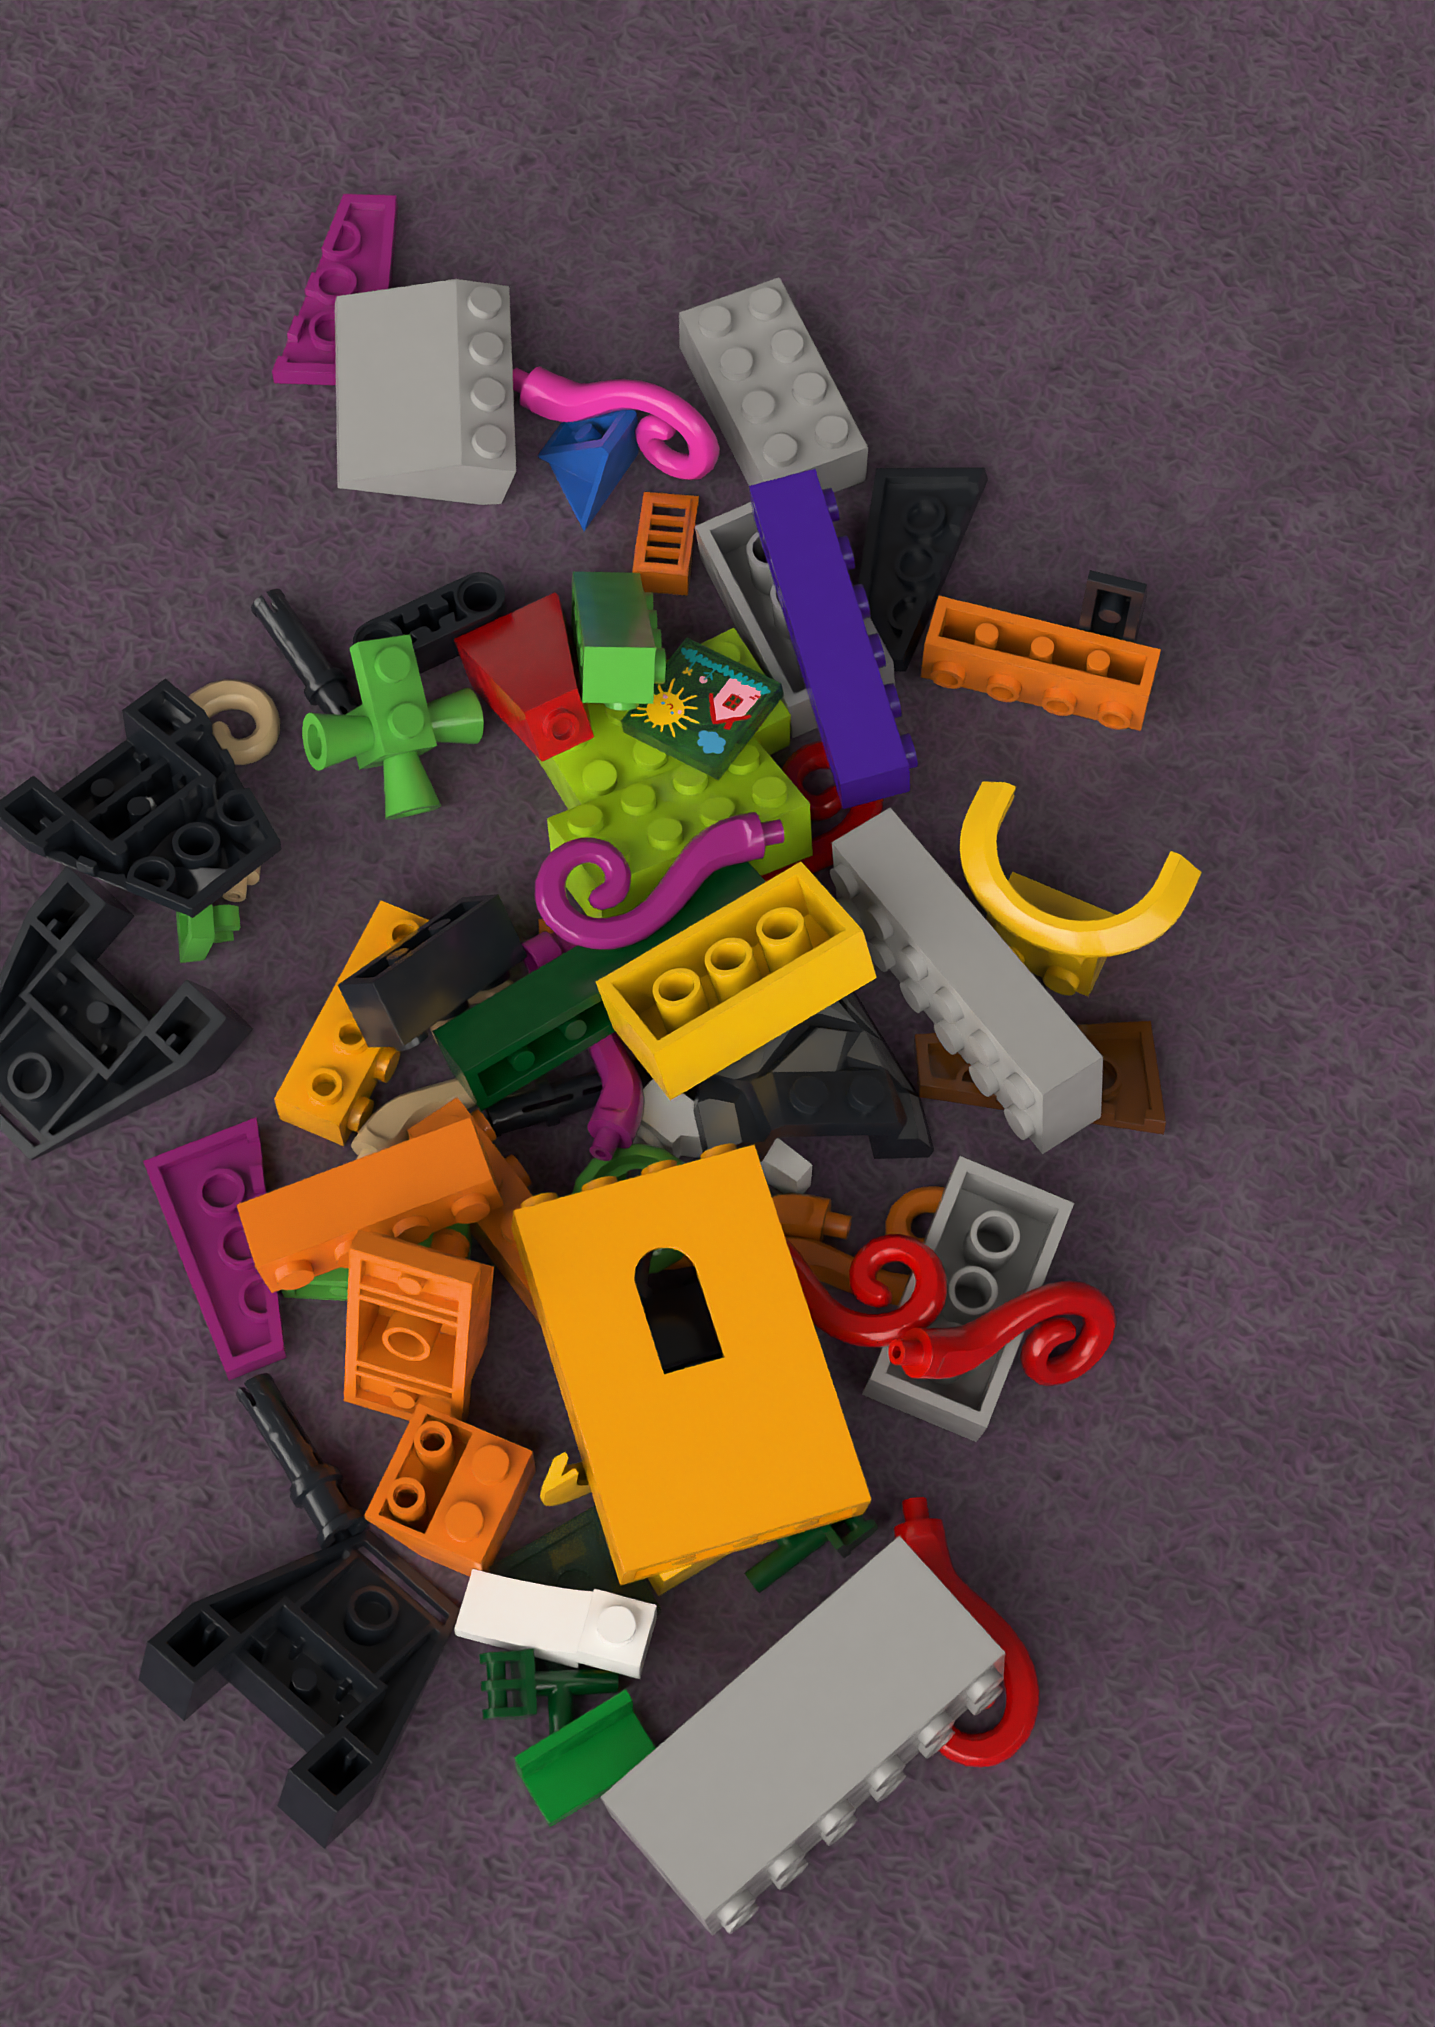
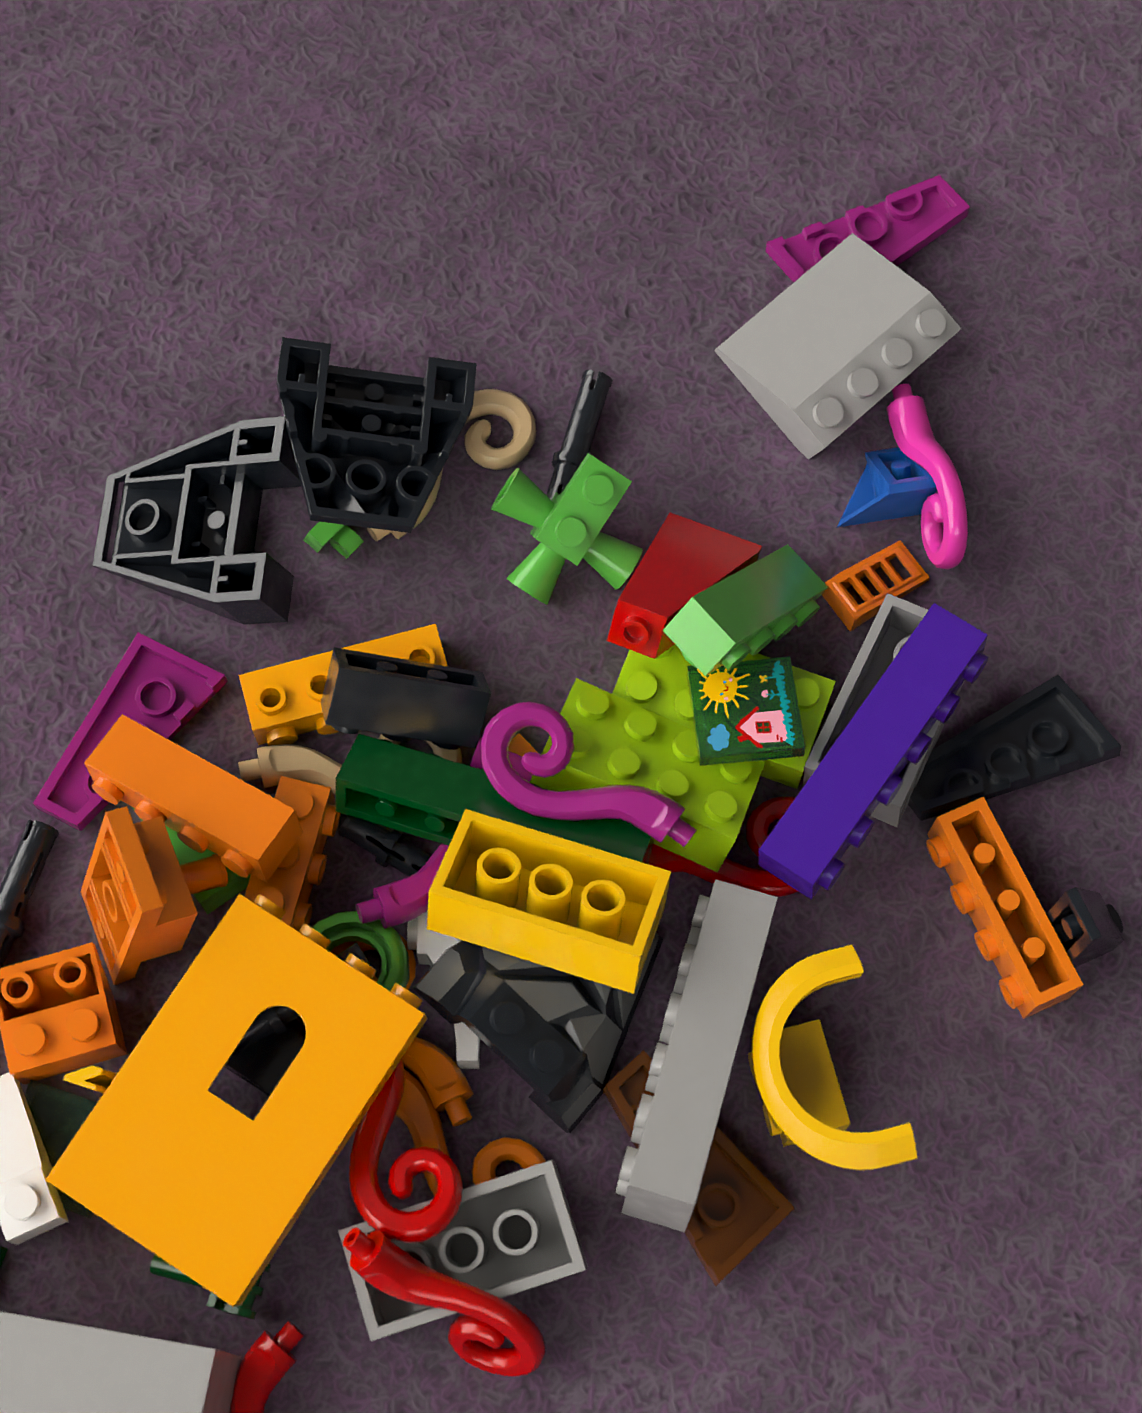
camera: 50 degrees right, 5 degrees up
black beam [353,572,507,674] -> none
light grey brick [679,277,868,492] -> none

